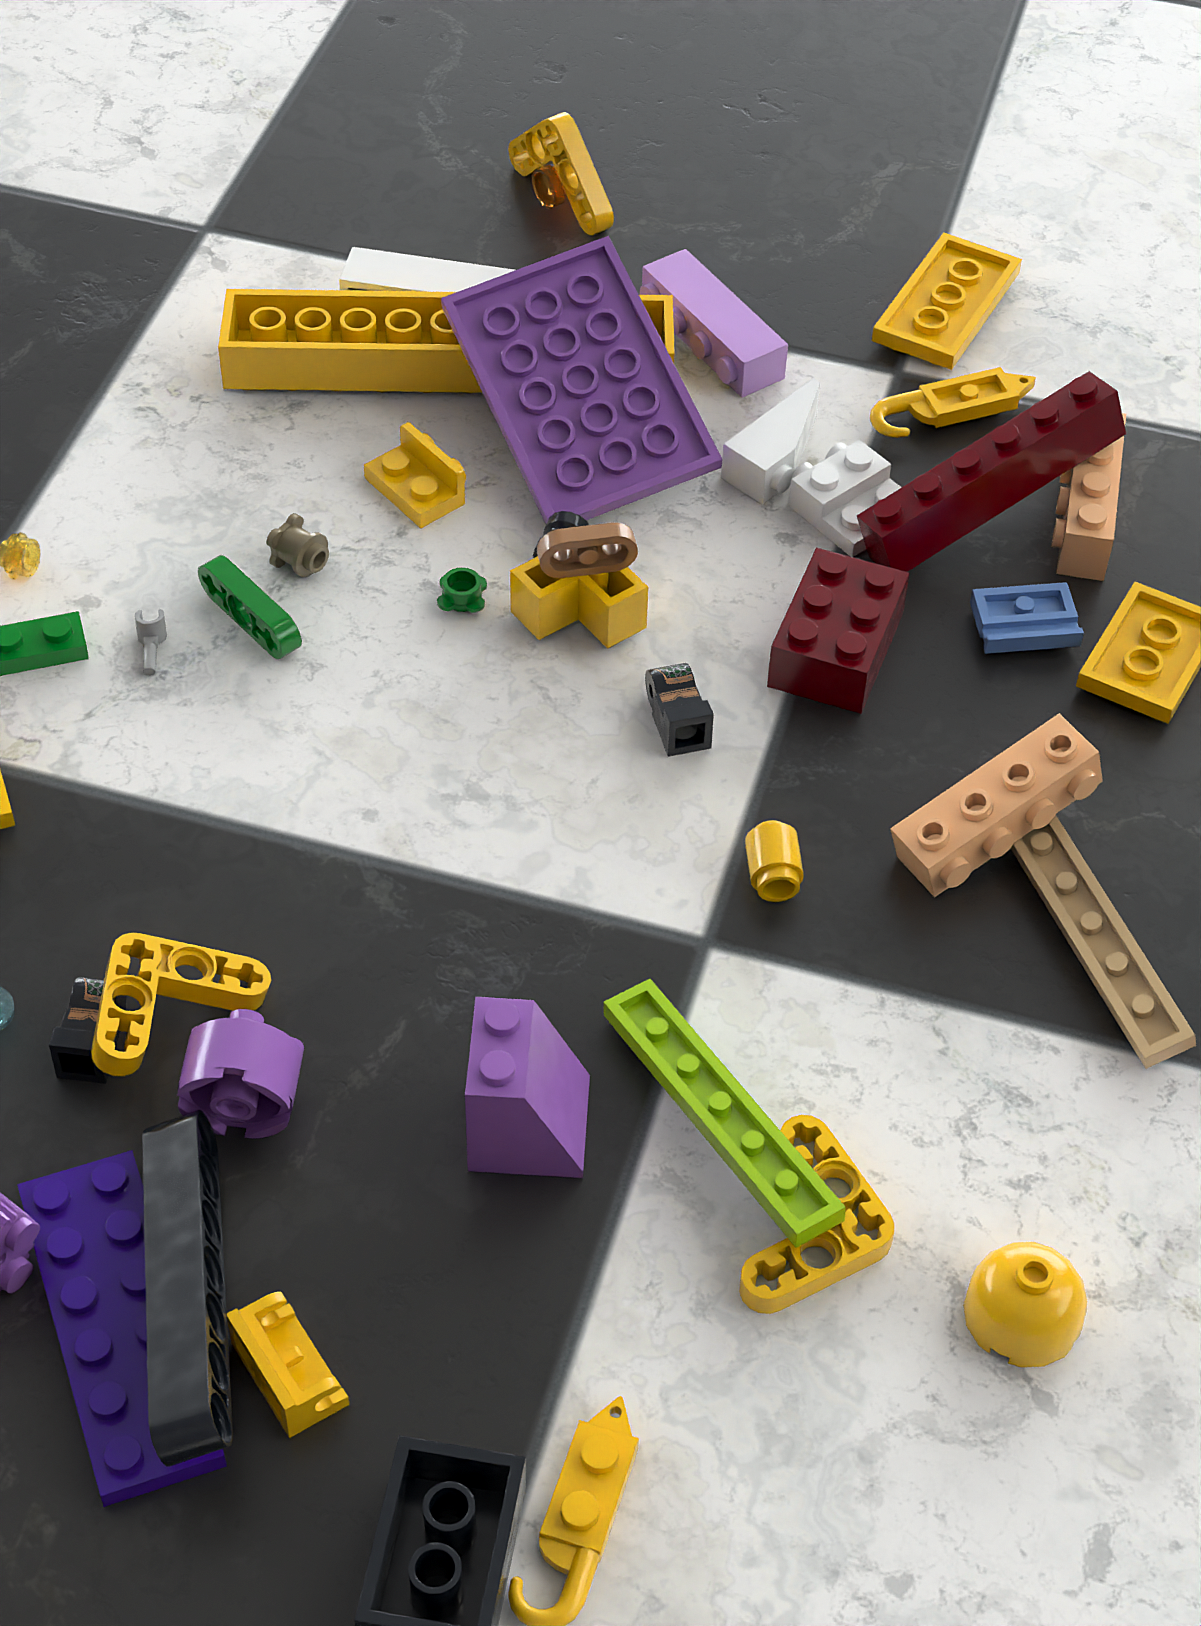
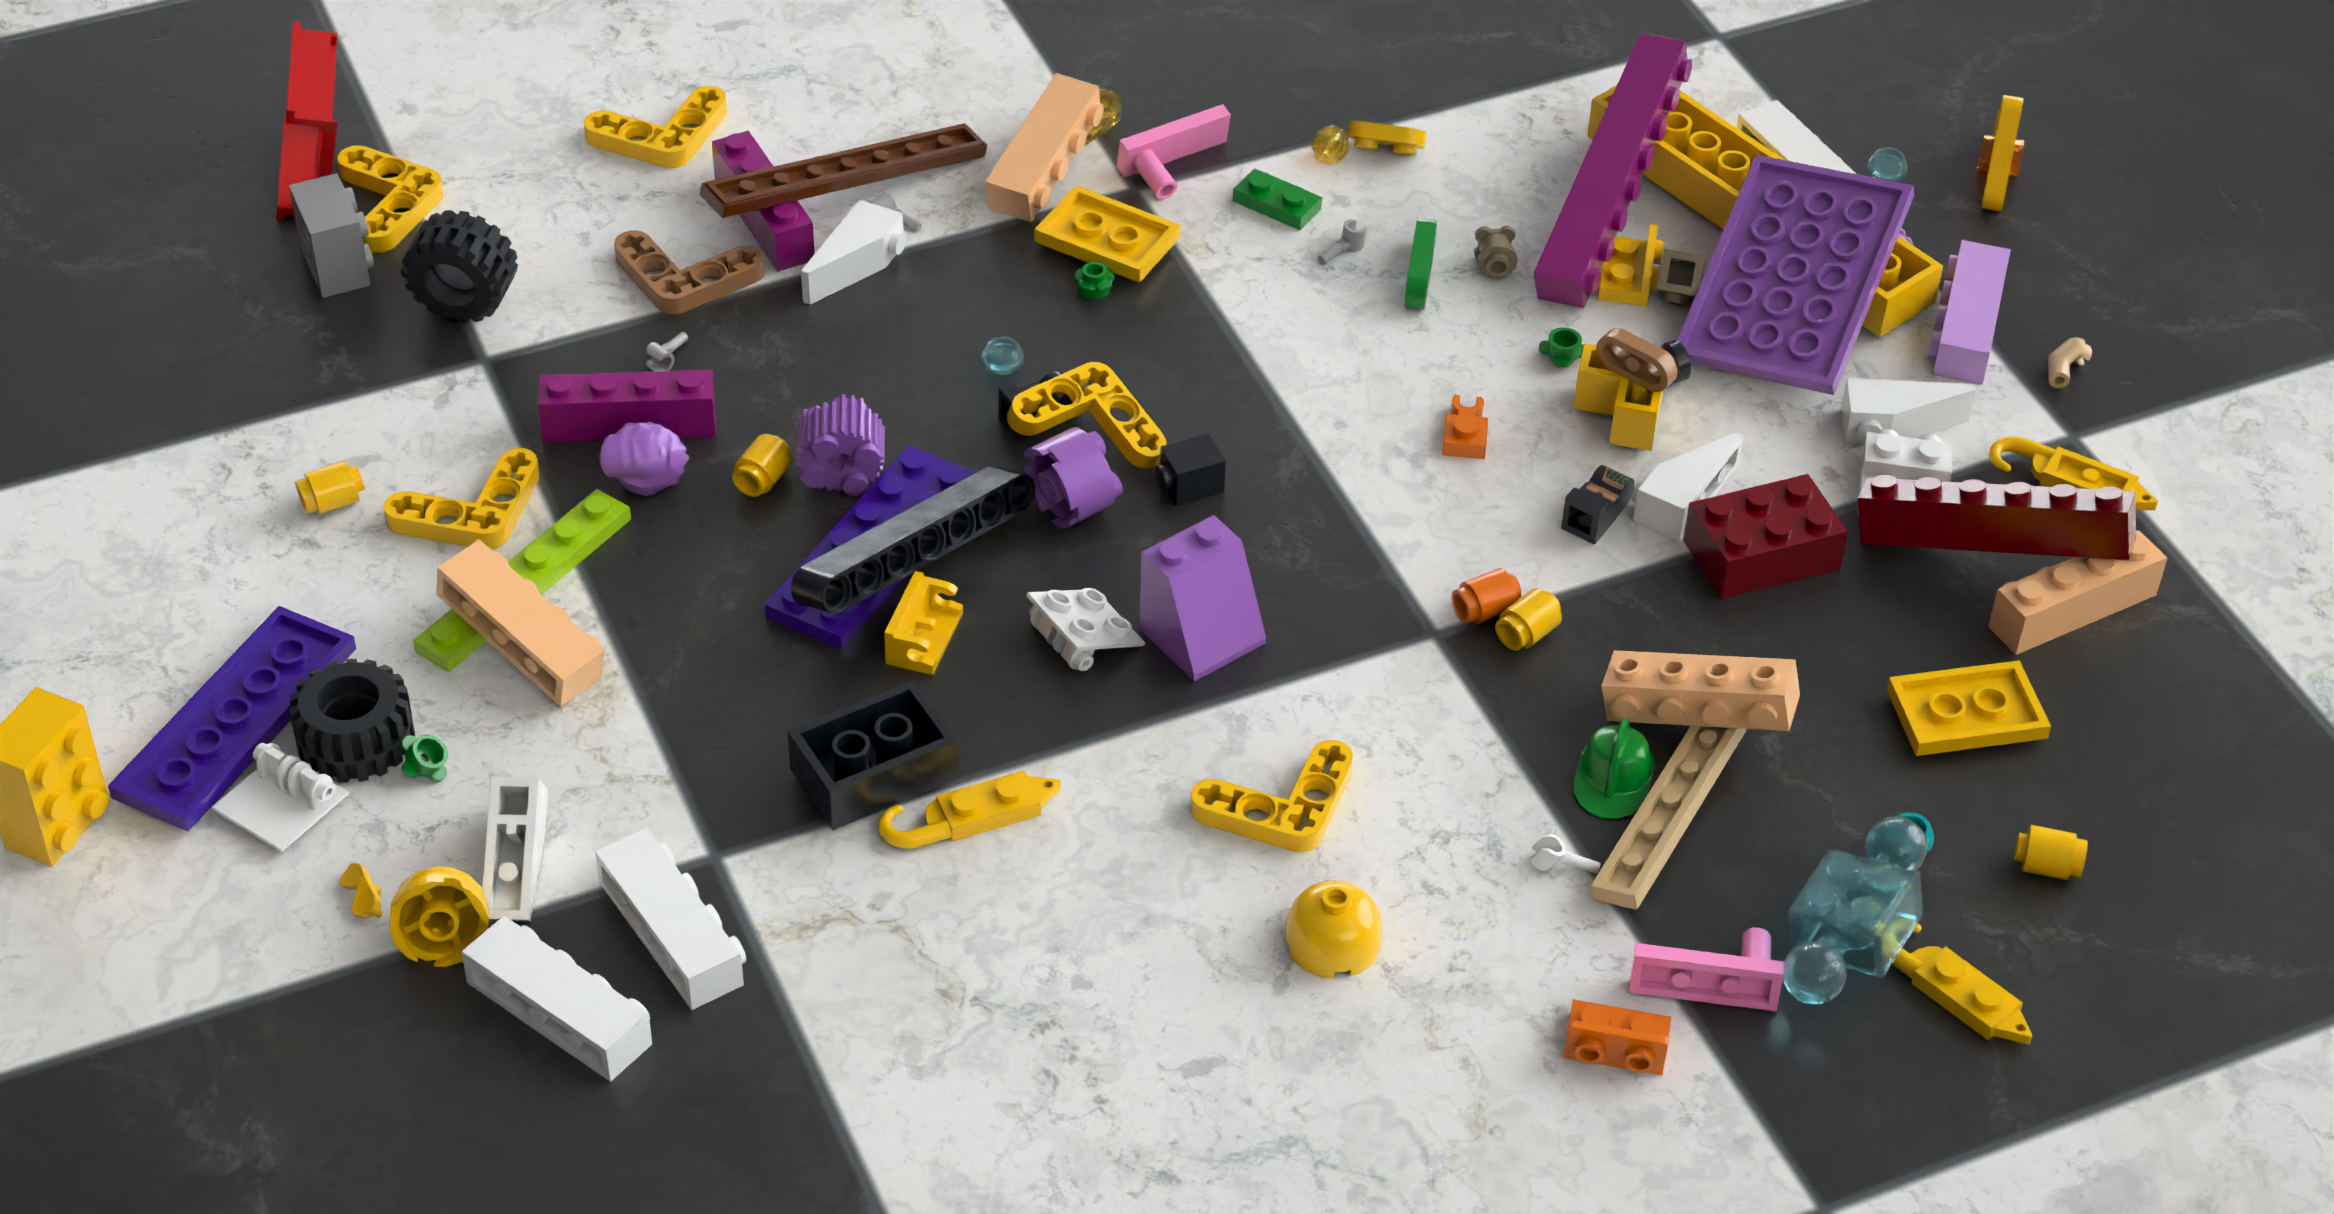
camera: 50 degrees right, 5 degrees down
lime plate [603,979,846,1248] -> none
yellow plate [871,232,1022,370] -> none
medium blue plate [970,582,1084,654] -> none
none -> white hinge [1026,588,1145,671]
none -> black brick [1155,433,1226,506]
none -> yellow plate [1347,121,1427,155]
none -> orange plate [1442,395,1488,459]
none -> orange brick [1451,568,1521,624]
none -> white hand [1530,834,1601,874]
none -> magenta brick [1534,33,1692,308]
none -> green piece [1574,718,1655,820]
none -> white slope [1632,432,1744,541]
none -> dark tan brick [1657,248,1706,306]
none -> clear light blue plate [1867,147,1908,182]
none -> tan arm [2048,337,2092,388]

